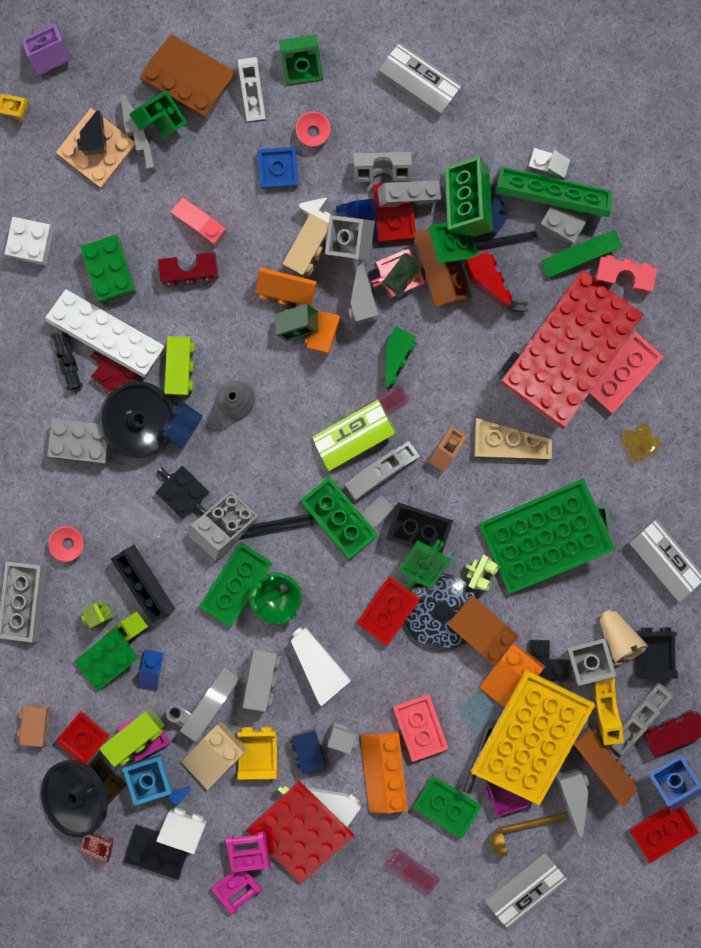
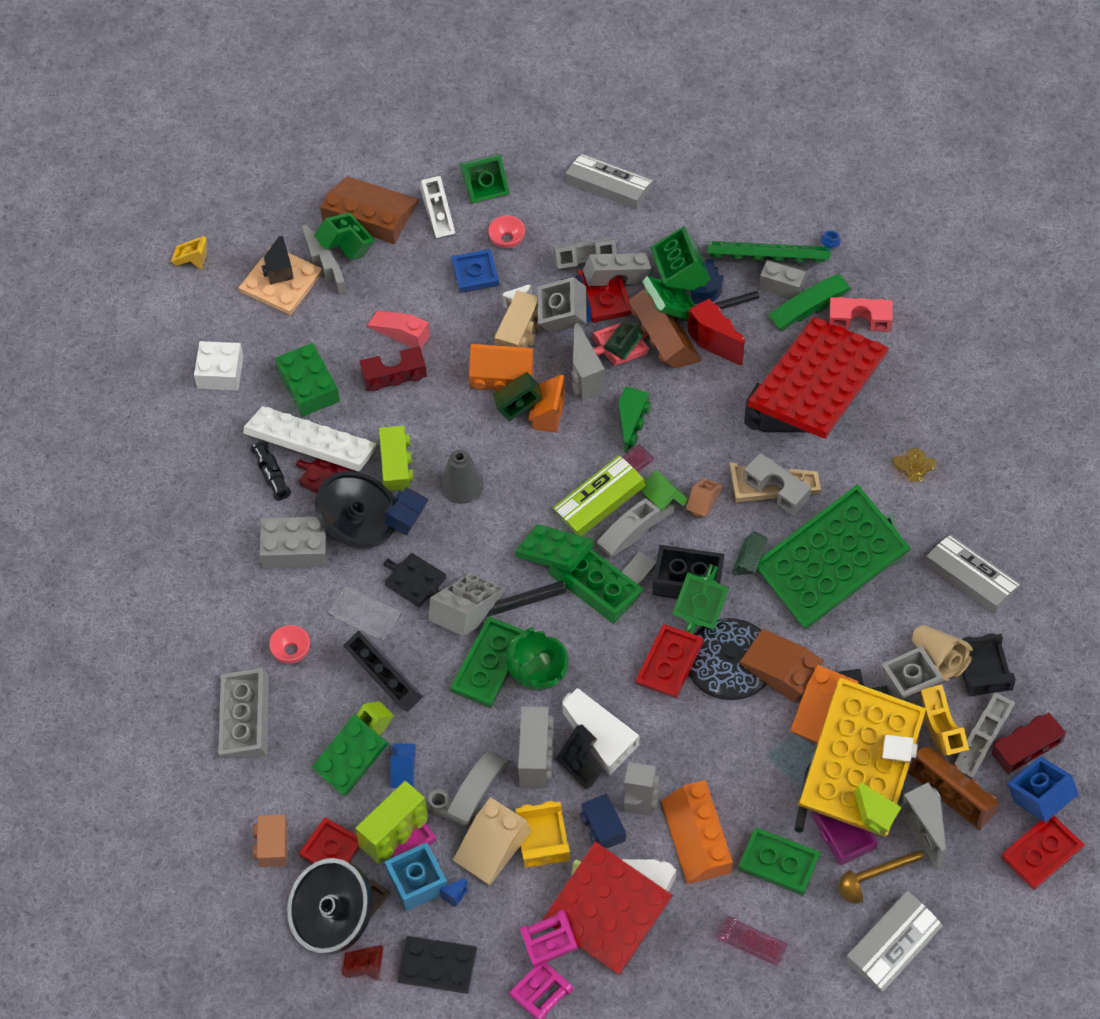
camera: 10 degrees left, 30 degrees down
medium lavender slope [22,24,72,76] -> none
lime slope [81,600,113,628] -> none
white slope [157,807,207,854] -> none
coral plate [393,694,448,762] -> none
yellowish green hips [465,555,499,591] -> none
dark grey bush [511,301,528,312] -> none
white slope [528,148,570,178] -> none
coral plate [589,331,664,414] -> none
none -> green plate [515,524,594,573]
none -> black plate [556,724,602,789]
none -> bright green panel [641,470,689,511]
none -> clear green slope [732,531,767,575]
none -> light grey arch [743,453,811,516]
none -> blue plate [820,230,841,248]
none -> lime slope [854,782,901,836]
none -> white brick [883,735,918,763]

